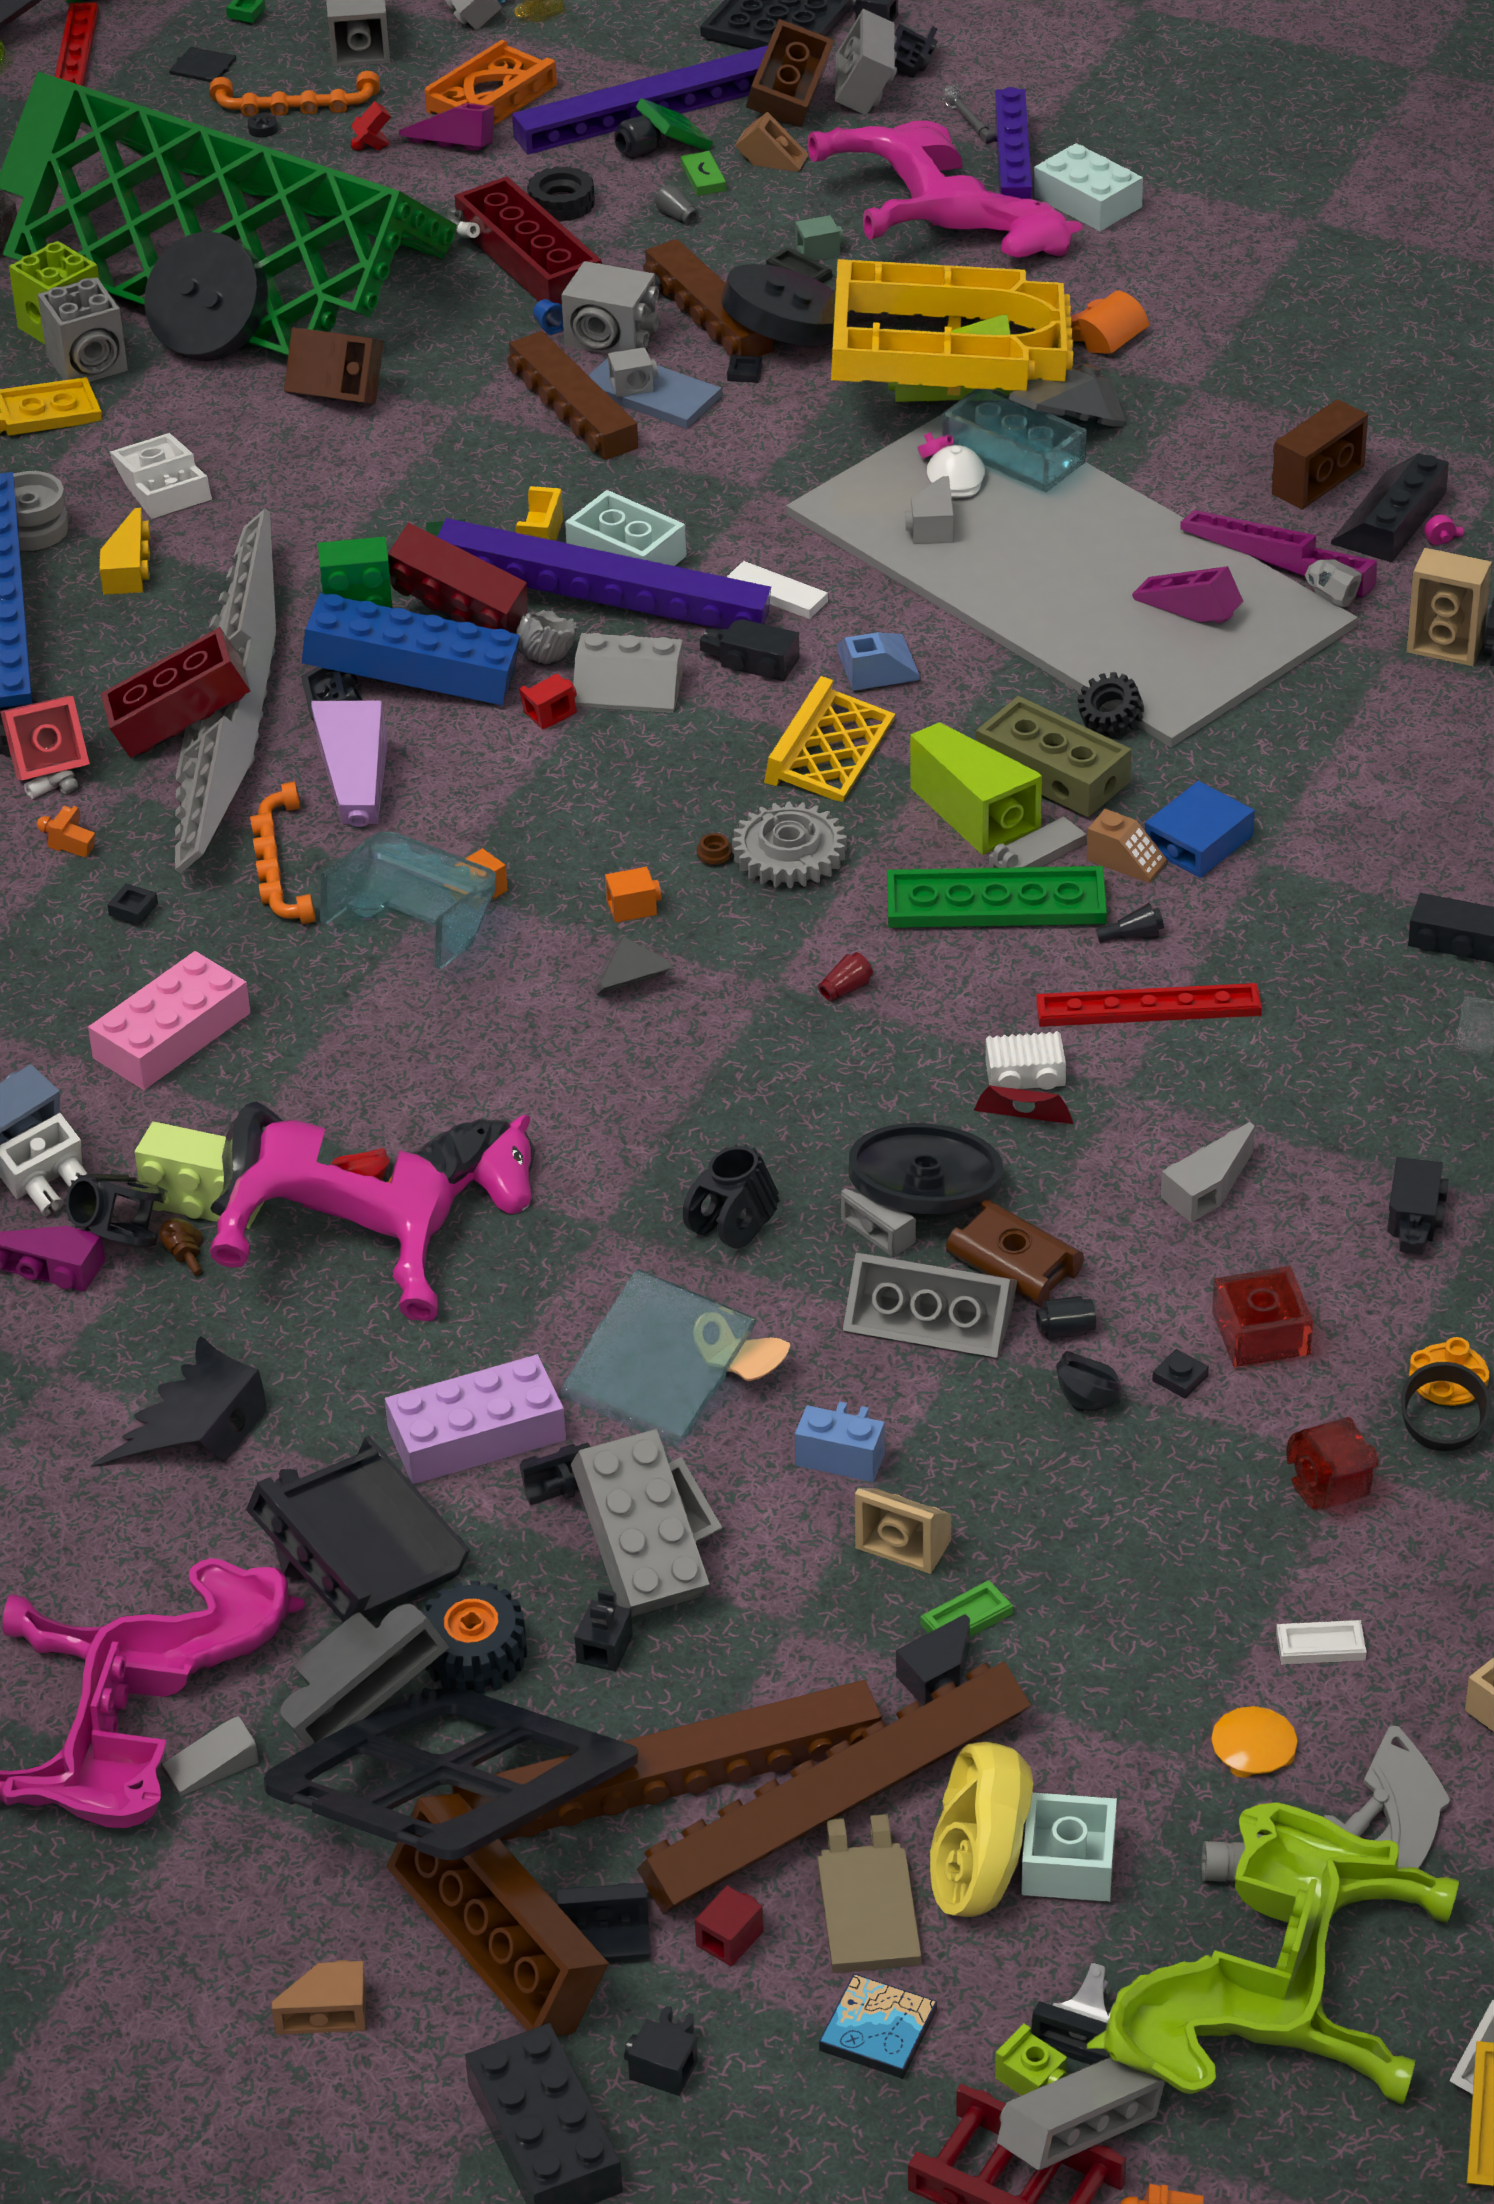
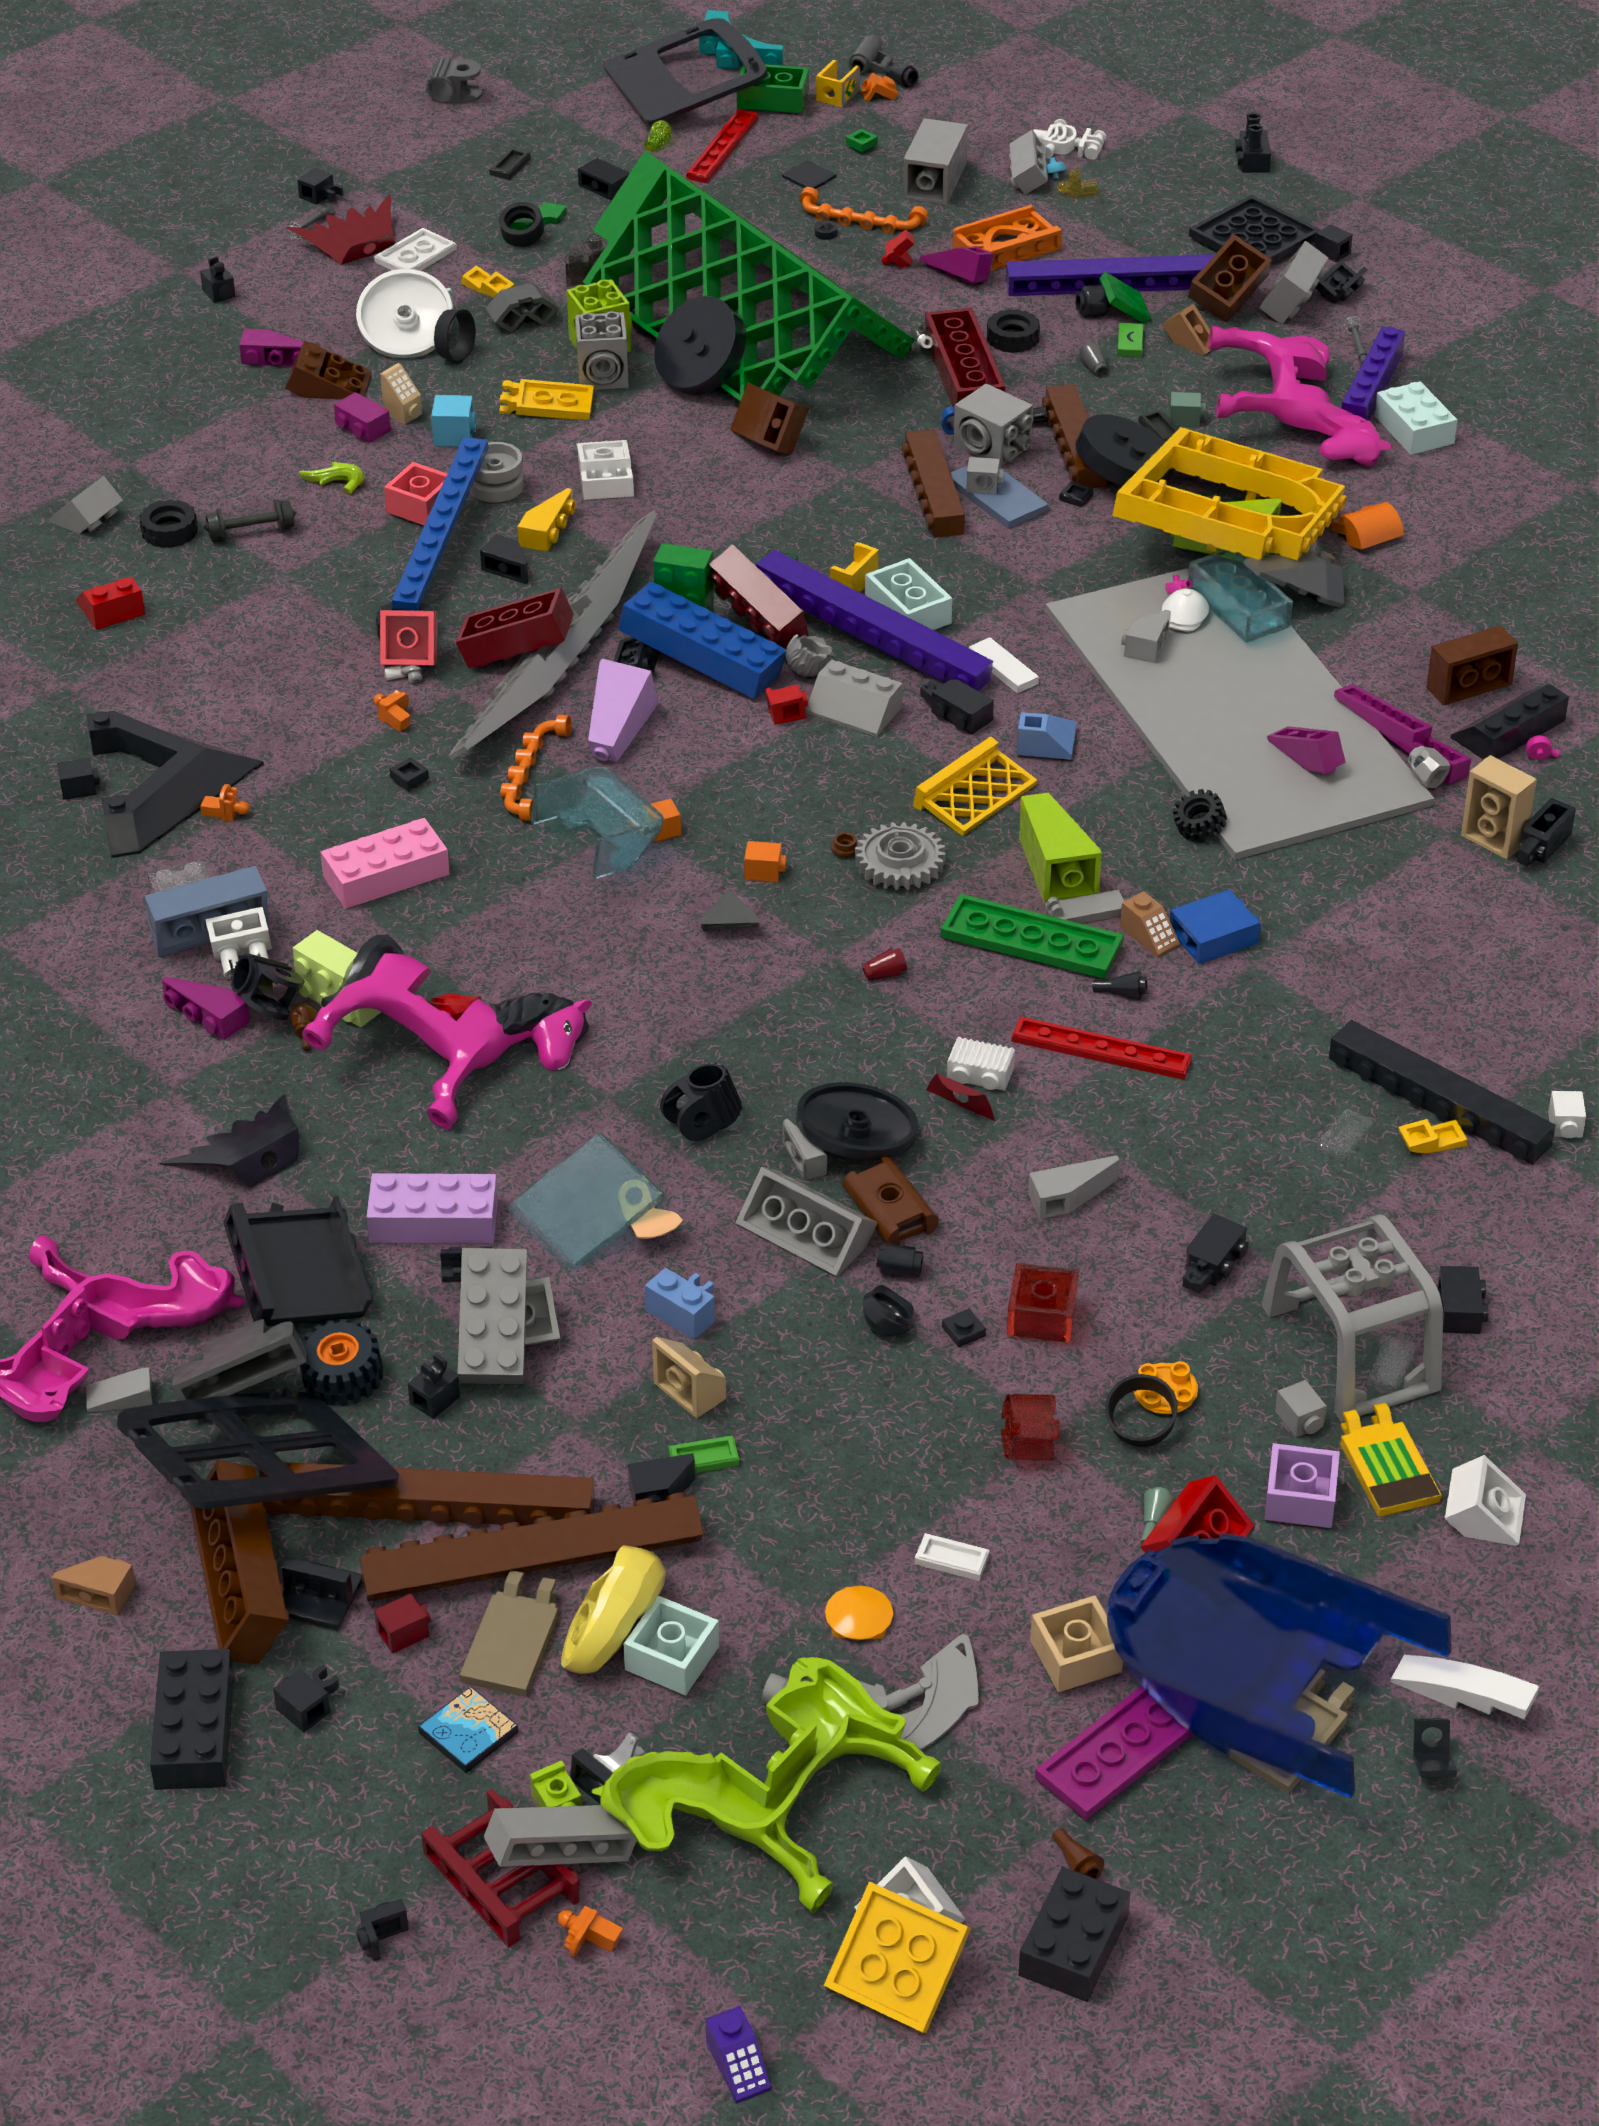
camera: 20 degrees right, 0 degrees up
olive brick [976,696,1132,818] -> none
none -> black slope [480,534,528,584]

